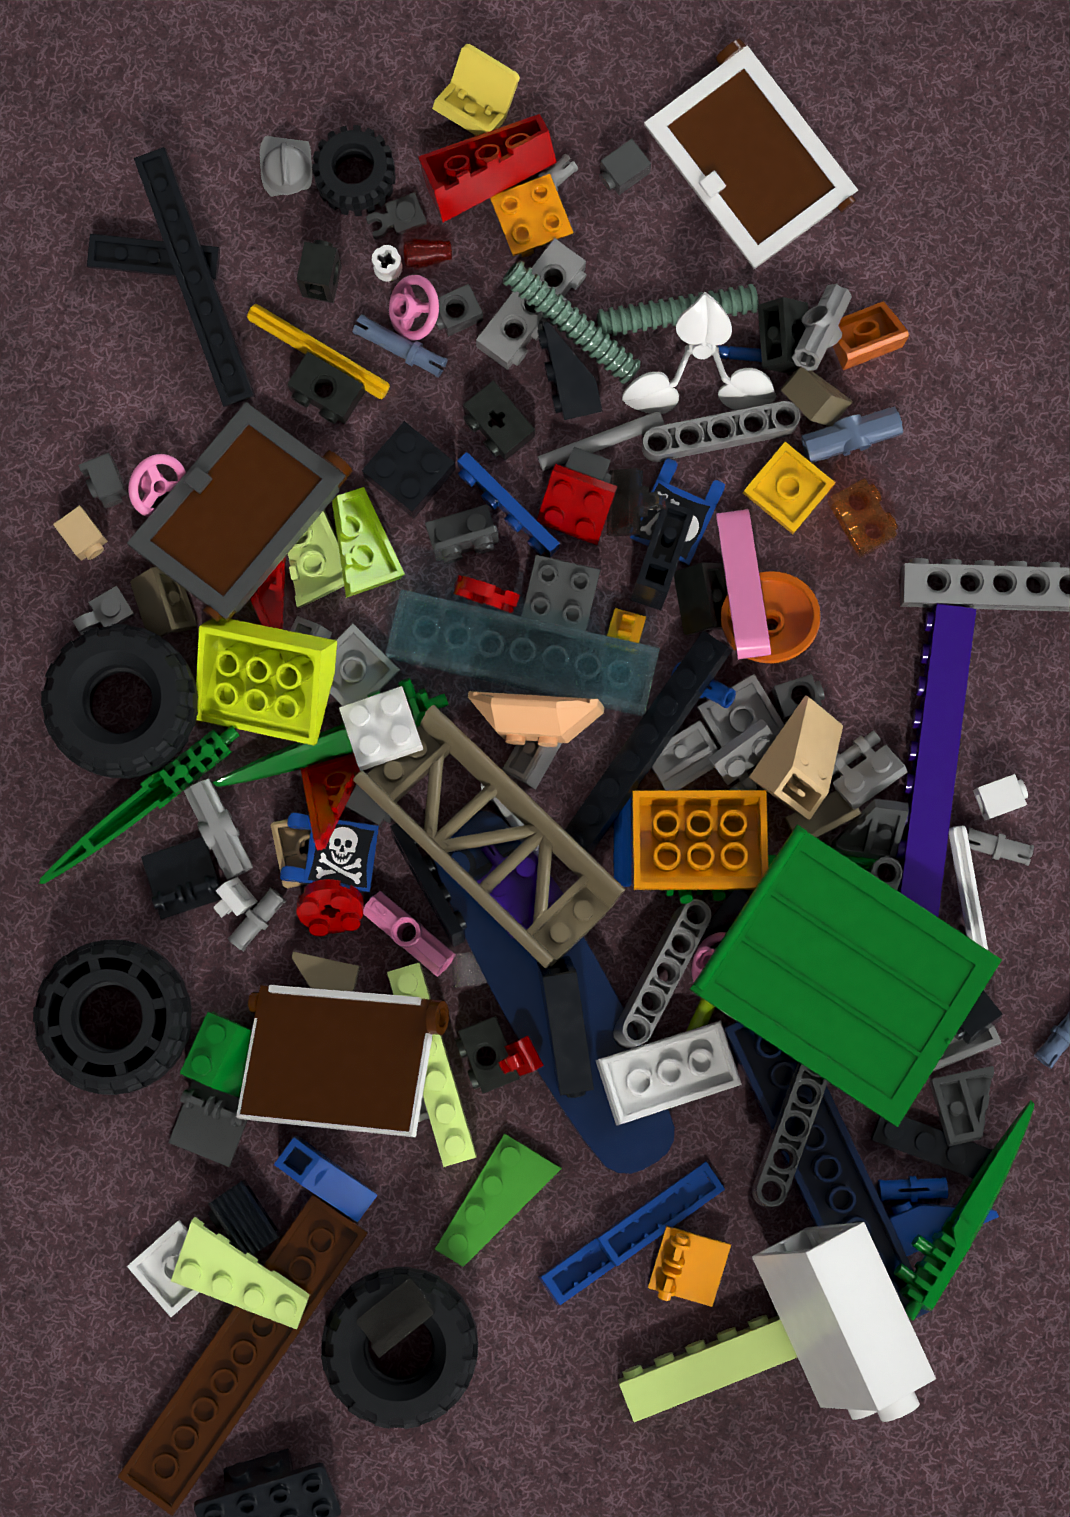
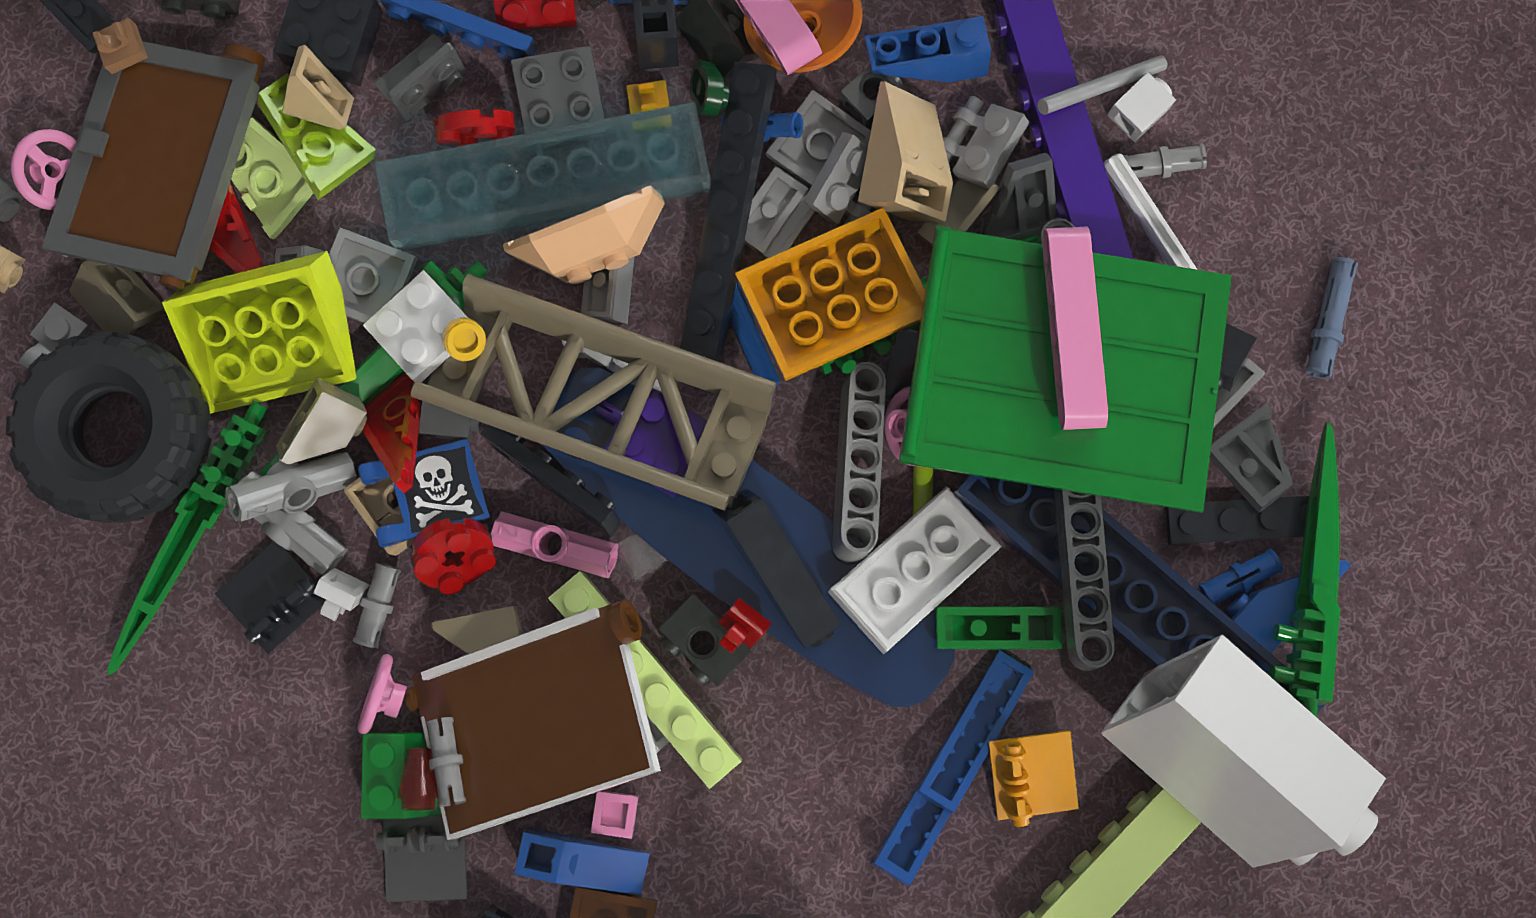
camera: 30 degrees left, 0 degrees up
black tyre [33,939,192,1095] -> none
bright green wing [435,1133,562,1267] -> none
none -> medium nougat tile [93,17,148,74]
none -> light grey piece [225,452,357,522]
none -> slope [276,377,367,464]
none -> tan slope [283,45,354,130]
none -> bright pink piece [357,654,407,734]
none -> clear red cone [397,748,439,811]
none -> light grey pin [426,717,466,807]
none -> yellow tile [442,317,486,361]
none -> bright pink plate [591,790,639,839]
none -> dark green plate [690,60,729,116]
none -> blue slope [864,16,991,83]
none -> green slope [936,607,1062,650]
none -> light grey bar [1037,55,1167,115]
none -> bright pink beam [1043,226,1108,430]

